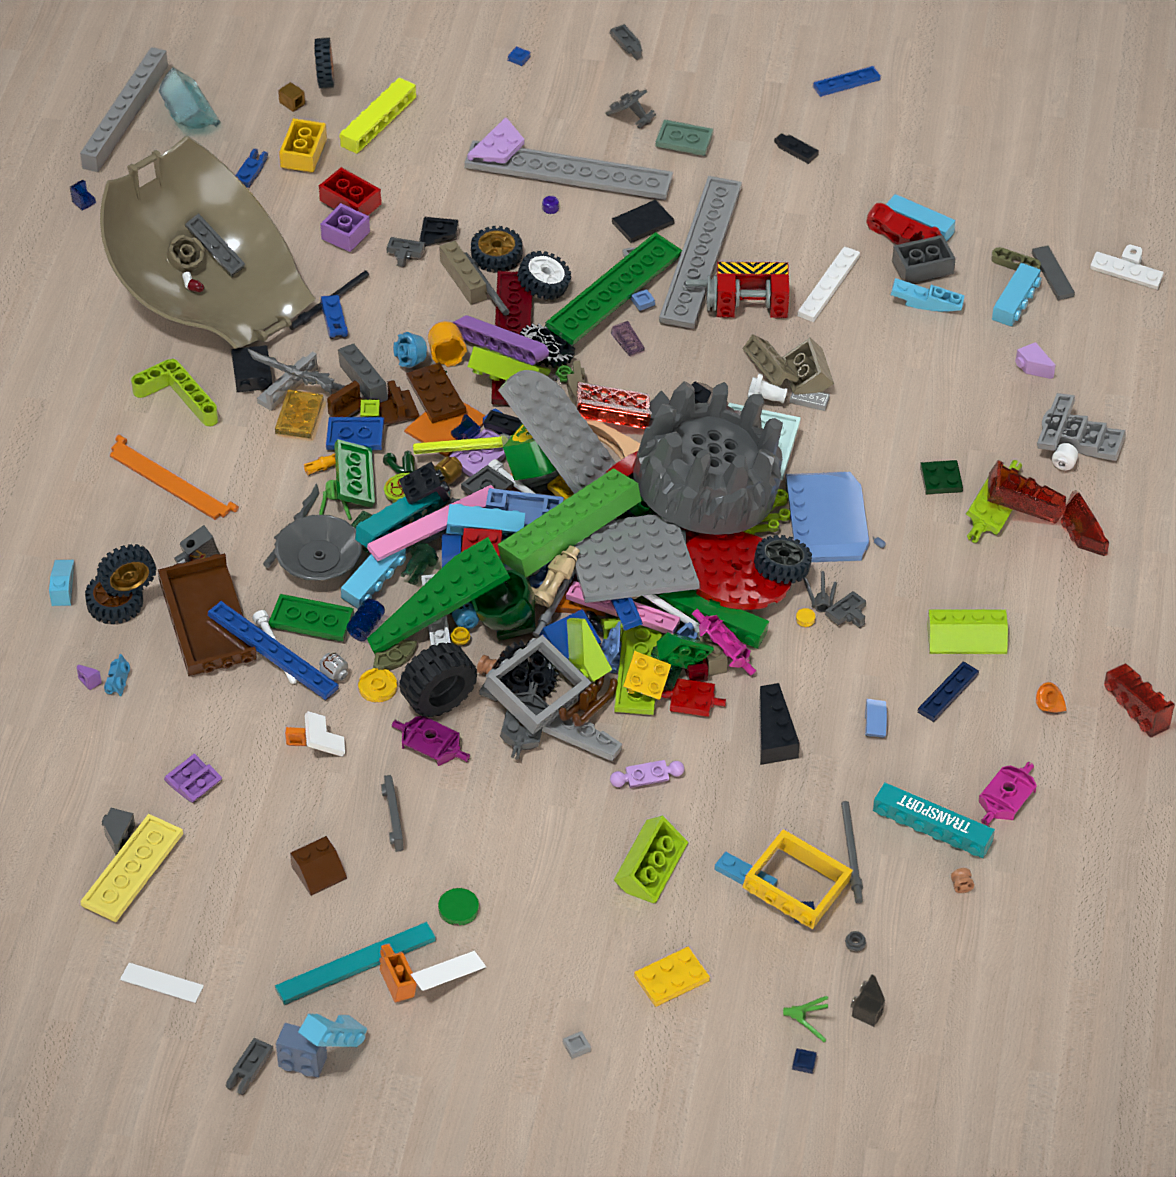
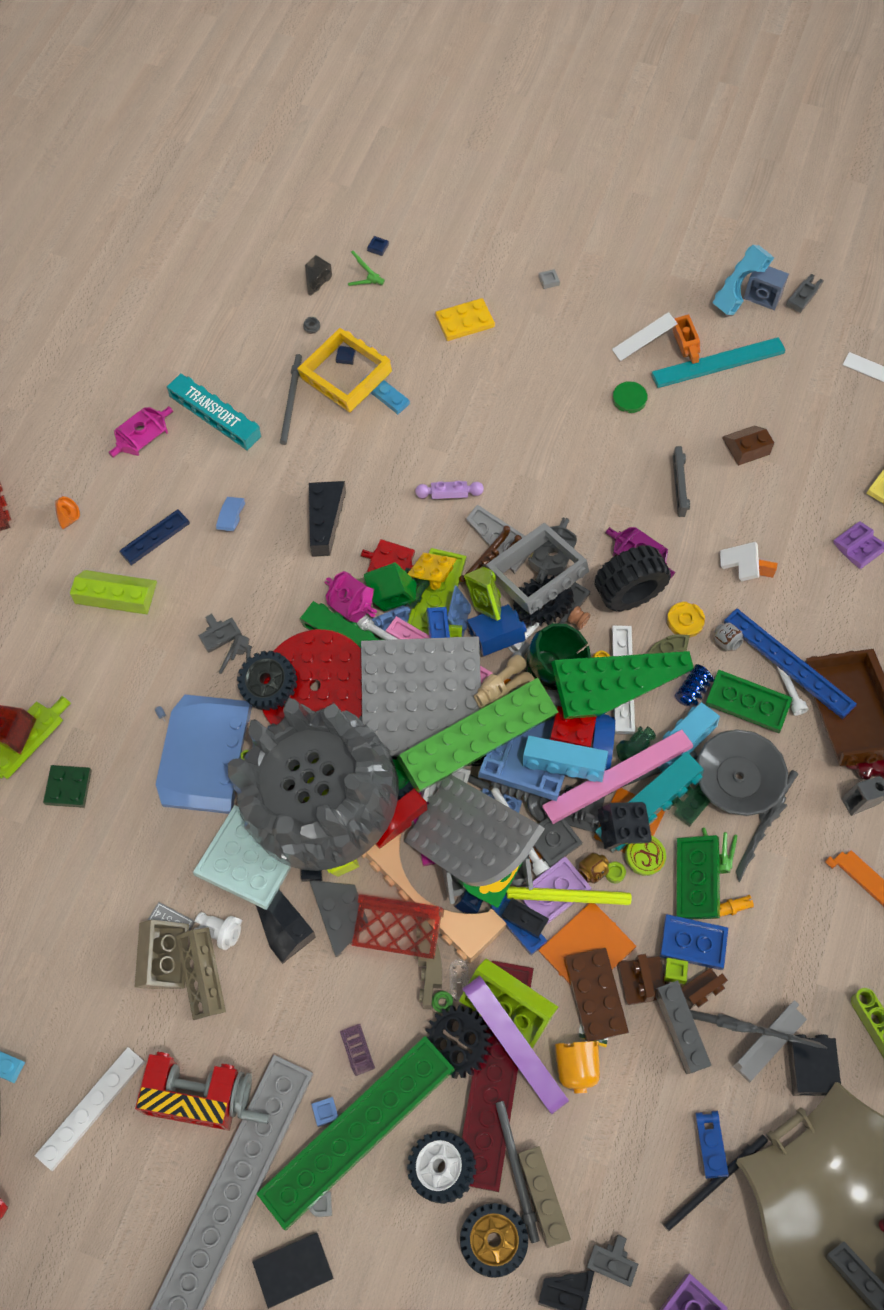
camera: 170 degrees left, 15 degrees up
clear yellow plate [275,389,324,439] -> none
dark green plant [383,451,416,474] -> none
dark azure cone [393,332,427,368] -> none
clear blue panel [451,414,481,440] -> none
lime slope [614,815,688,903] -> none
yellow tile [796,608,815,627] -> none
nougat wheel [951,868,974,893] -> none

